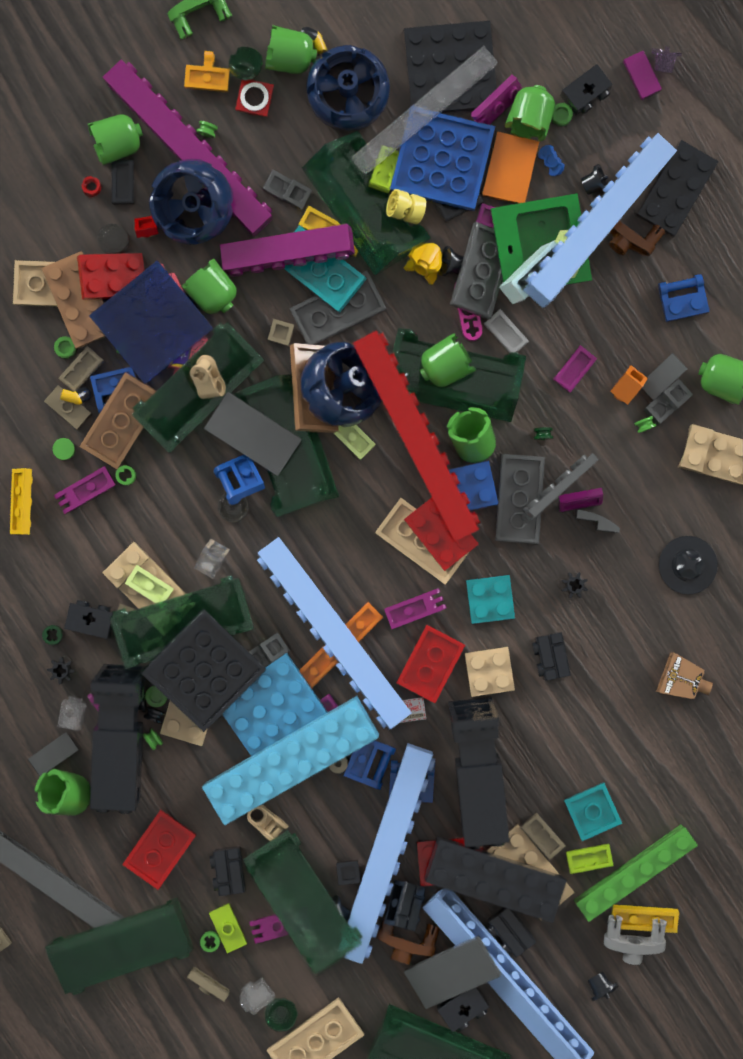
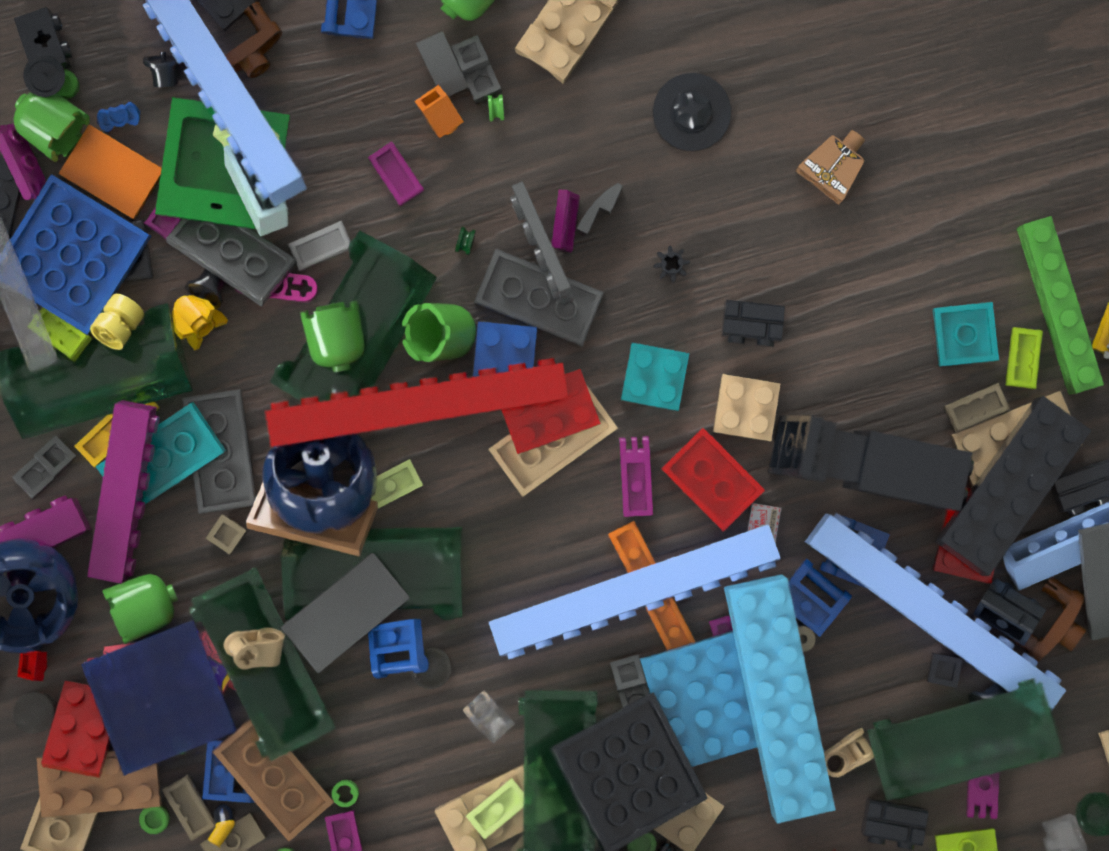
camera: 75 degrees left, 0 degrees up
none -> black piece [23,55,65,97]

